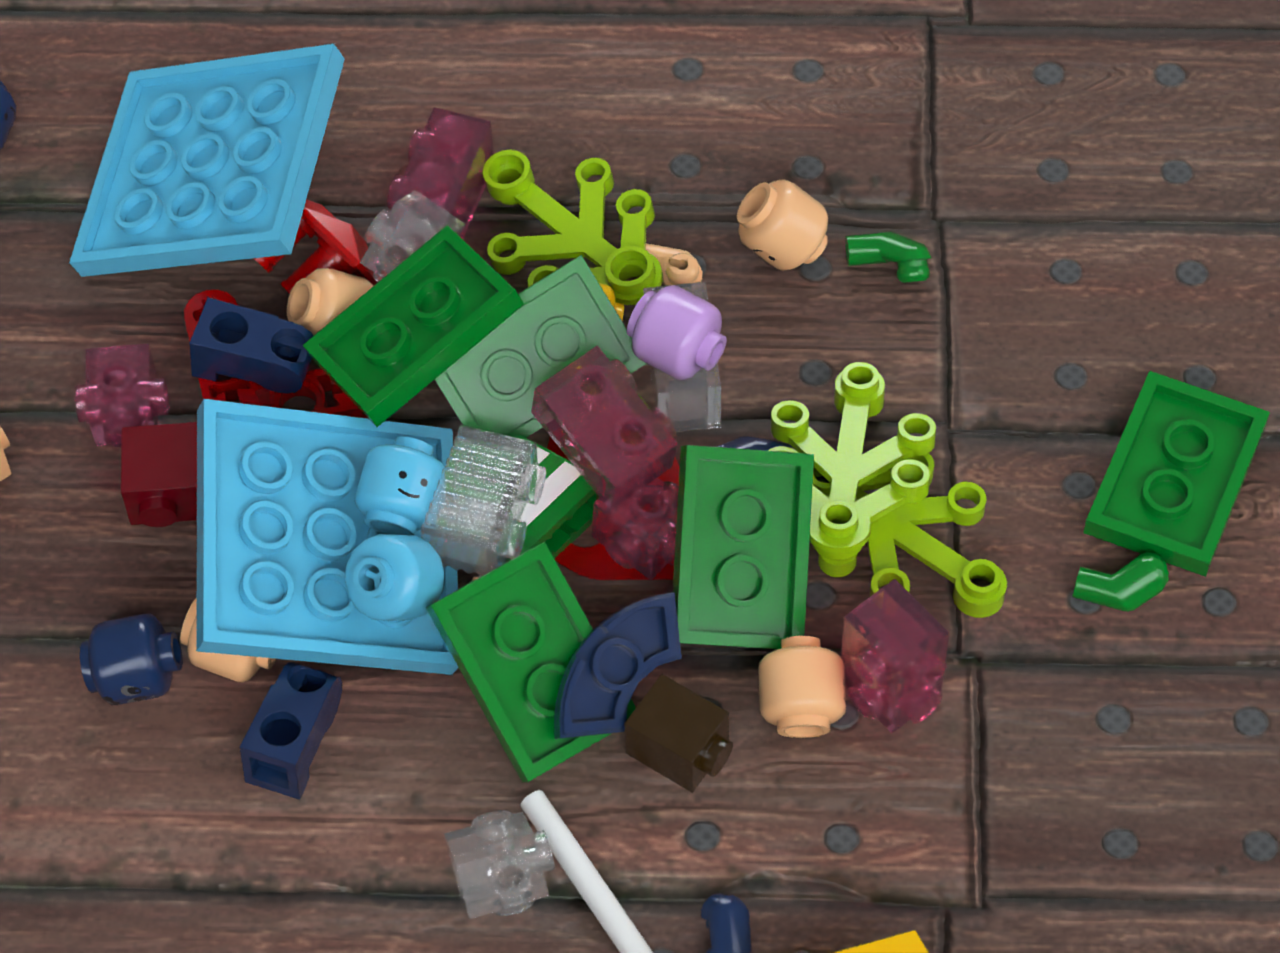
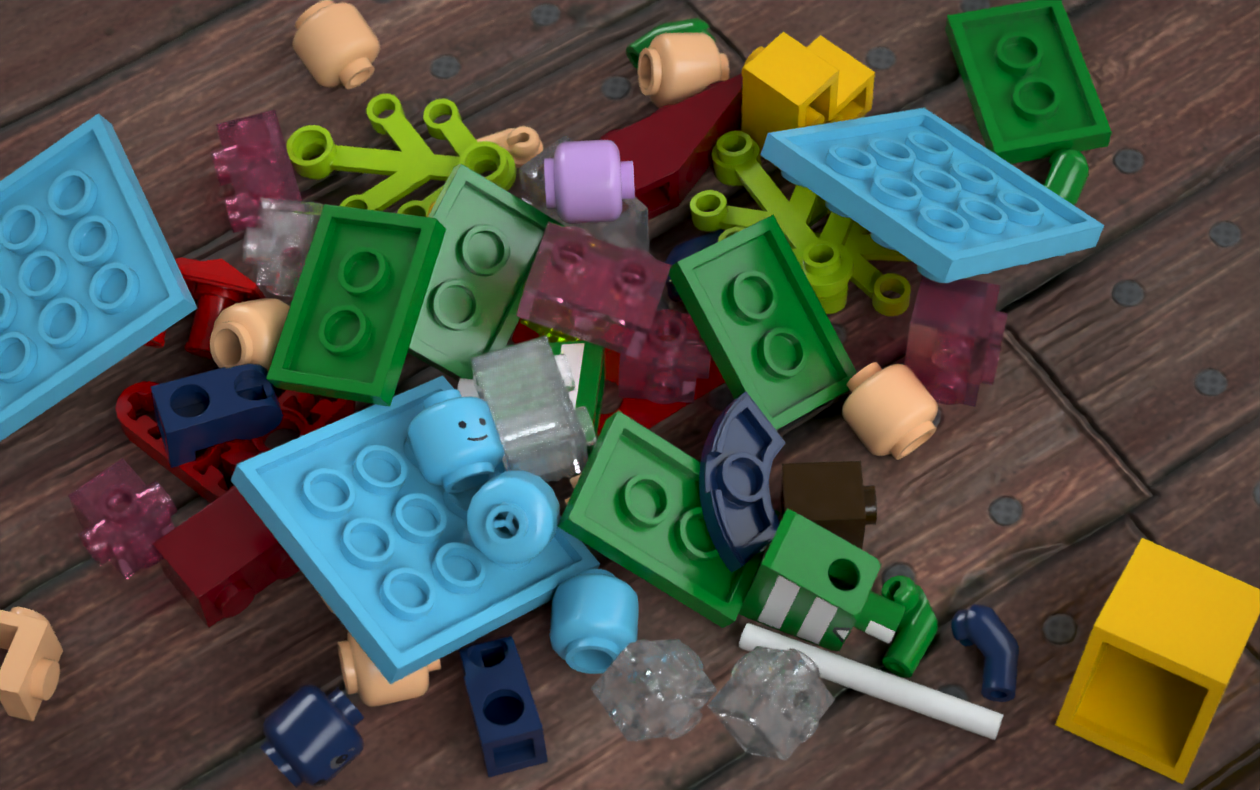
camera: 35 degrees left, 0 degrees up
light nougat head [737,179,828,271] -> none
none -> light nougat head [292,0,380,89]
none -> medium azure head [550,569,639,674]
none -> clear brick [590,639,717,742]
none -> dark red slope [599,74,743,231]
none -> light nougat head [638,33,729,108]
none -> green torso [739,508,906,651]
none -> yellow brick [740,32,875,170]
none -> medium azure plate [760,108,1104,283]
none -> green arm [881,575,938,678]

